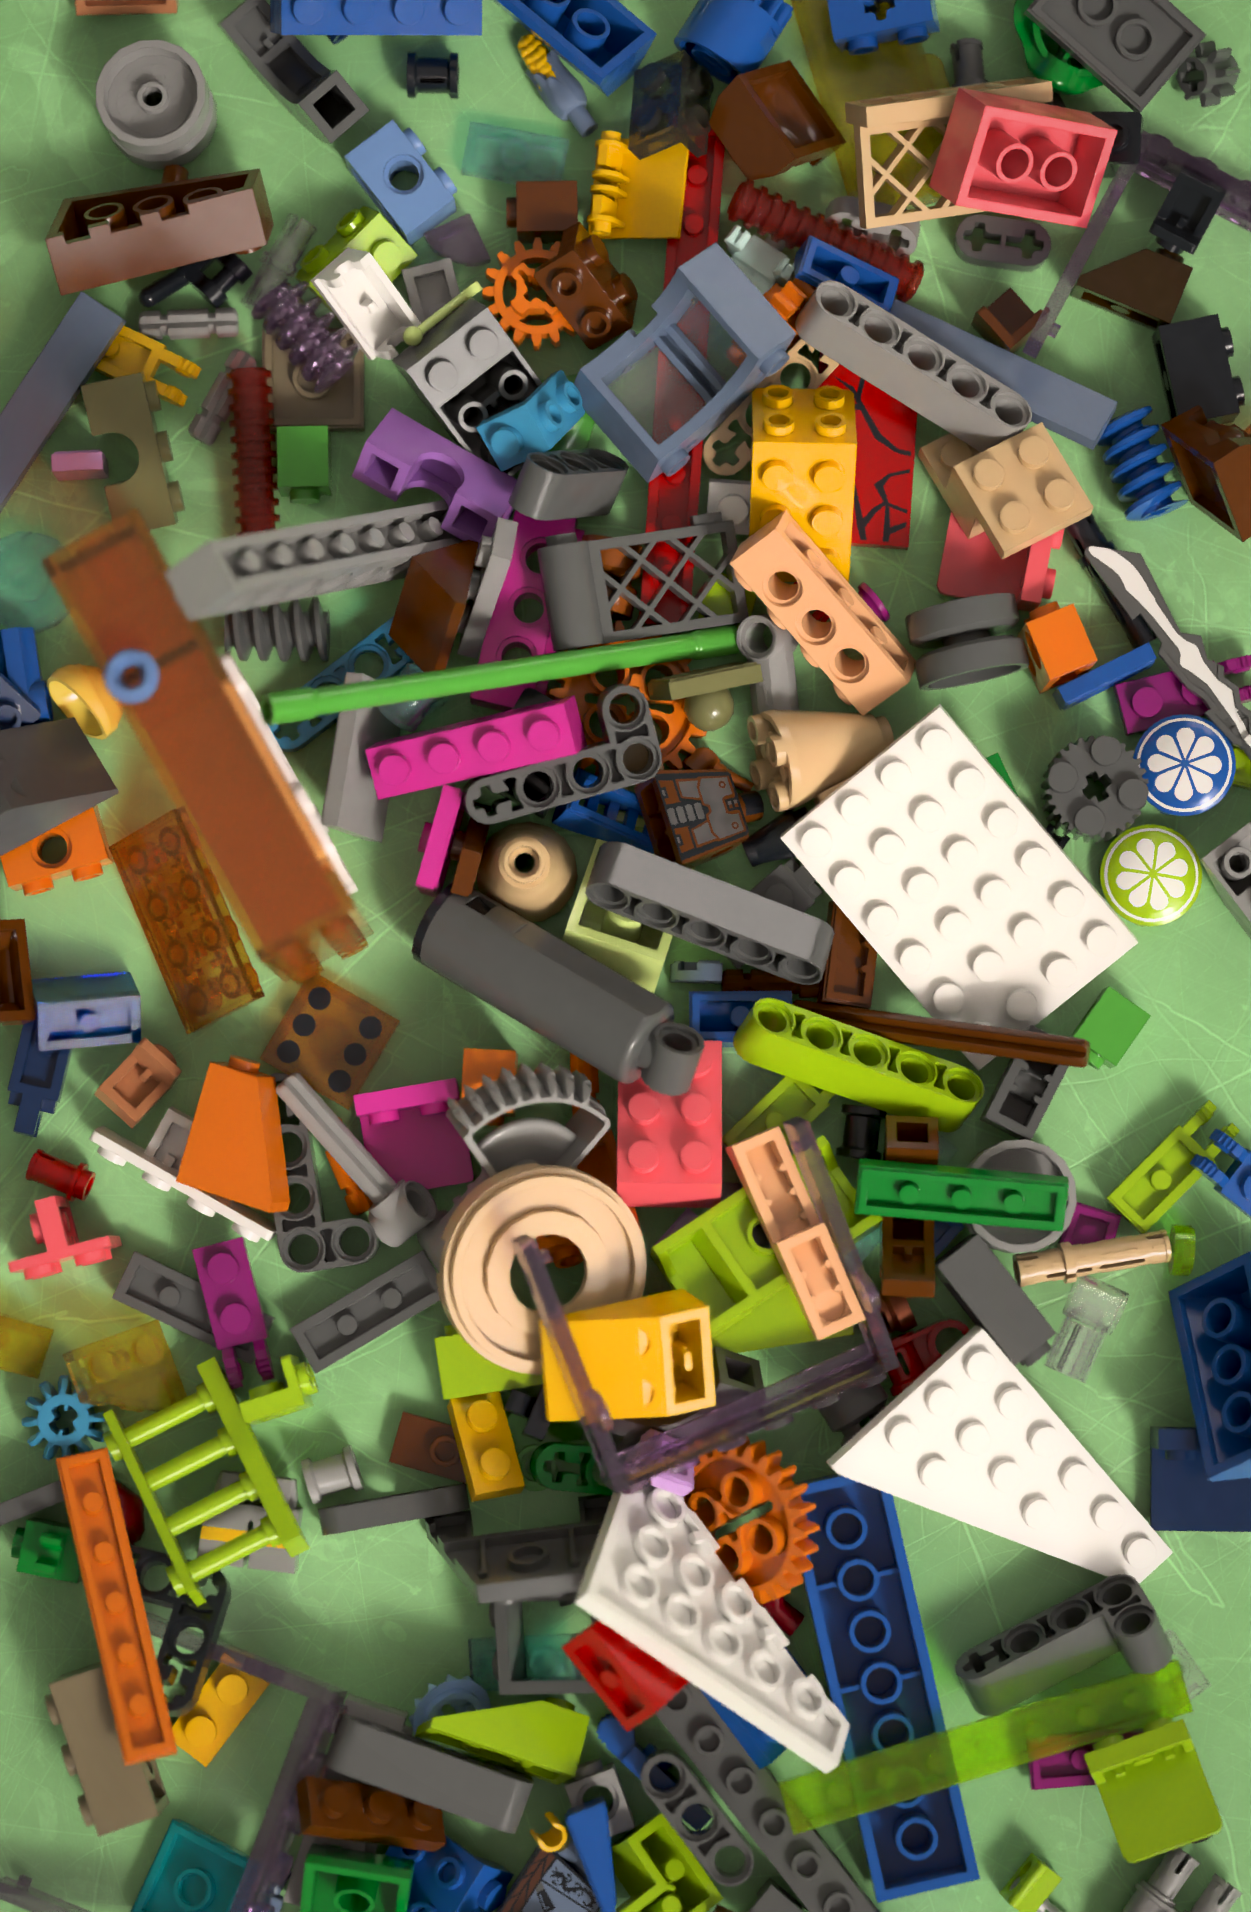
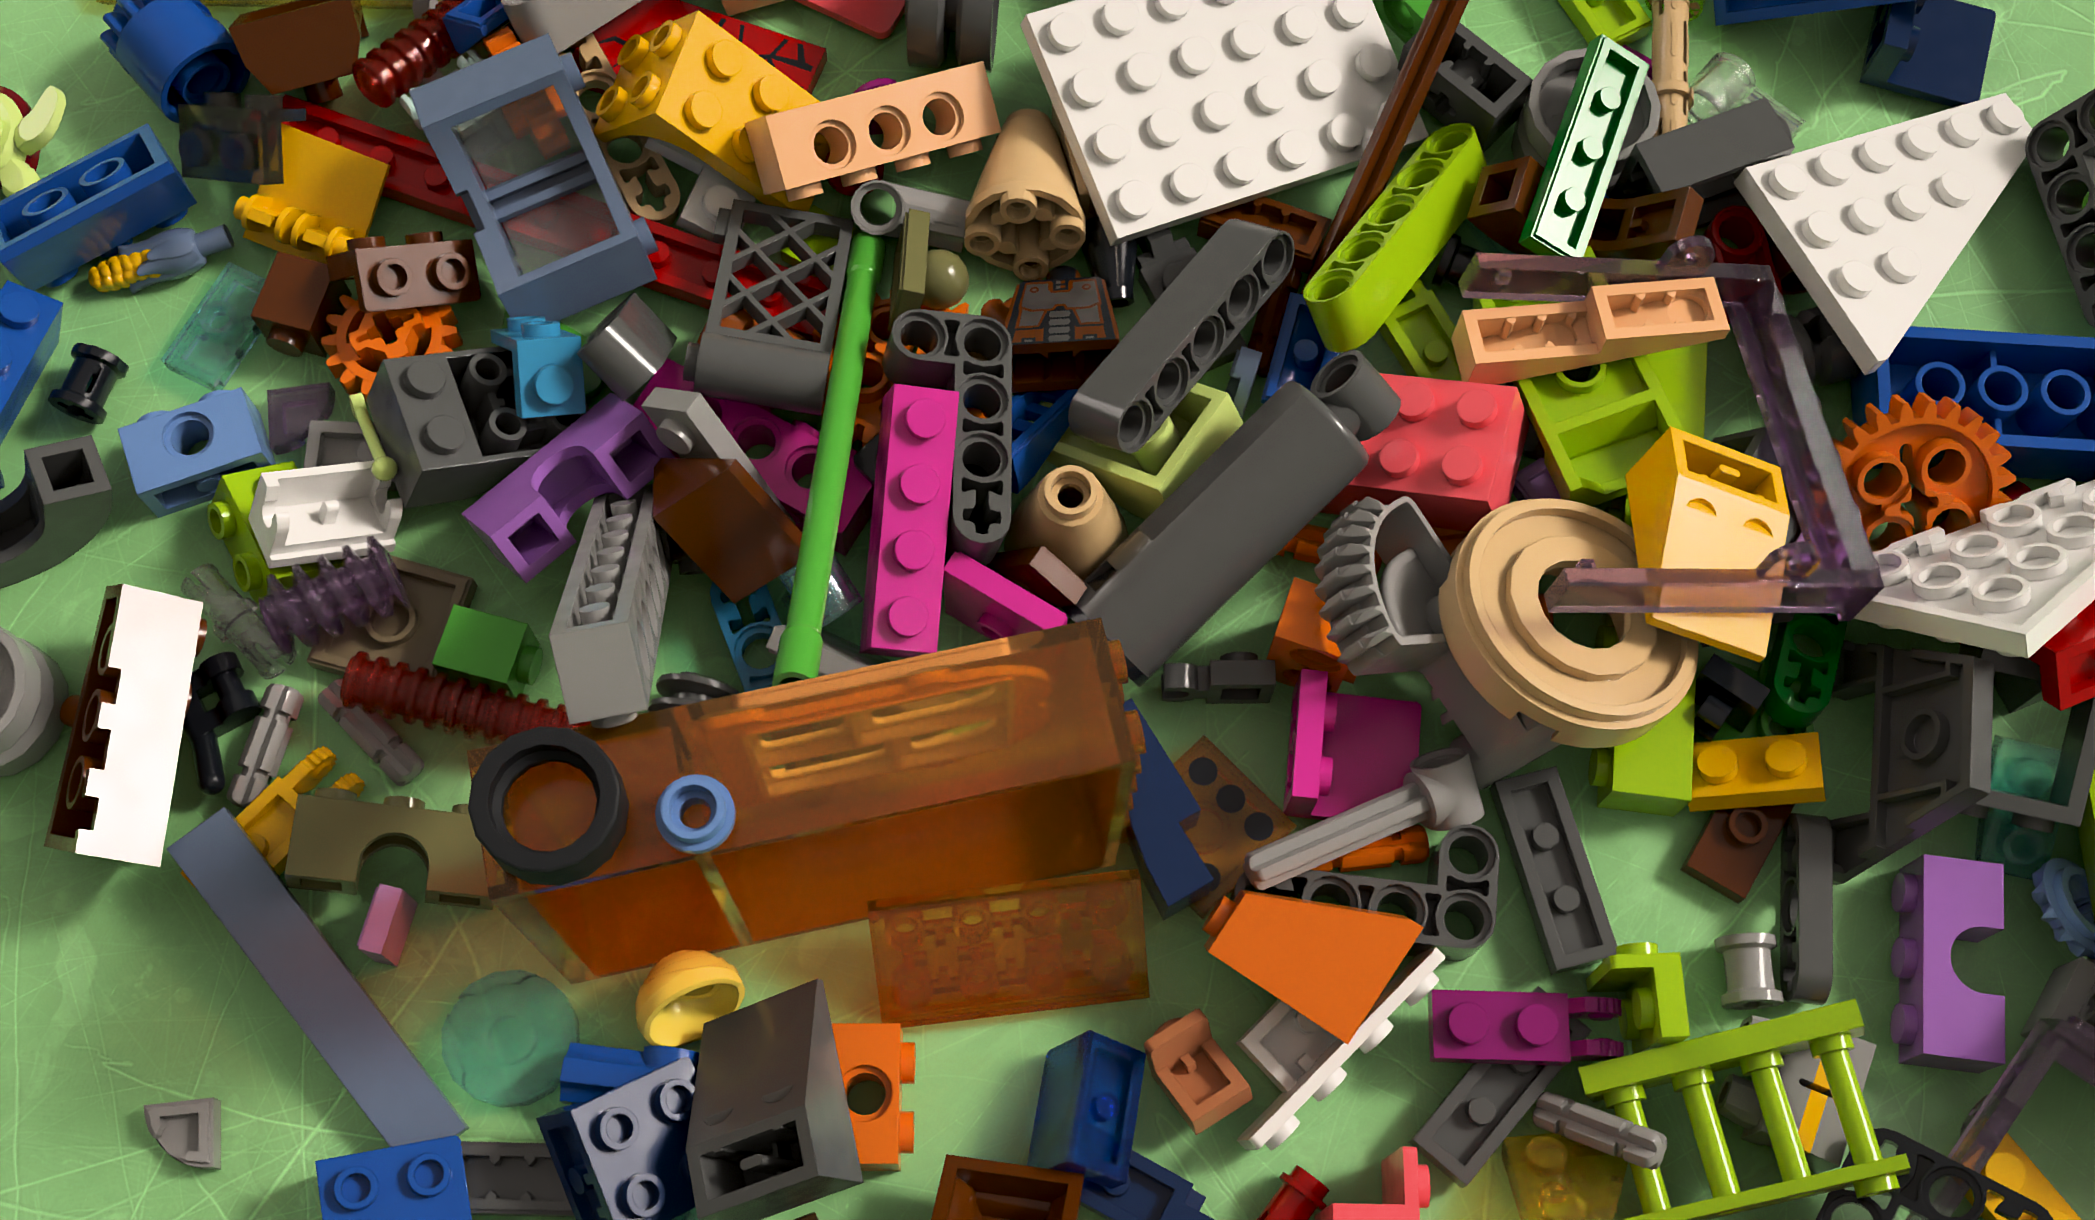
camera: 75 degrees left, 15 degrees down
none -> black tyre [468,726,629,886]
none -> dark blue slope [1116,698,1214,921]
none -> dark grey plate [1161,652,1276,704]
none -> light grey axle [1533,1091,1667,1170]
none -> medium lavender arch [1890,854,2006,1074]

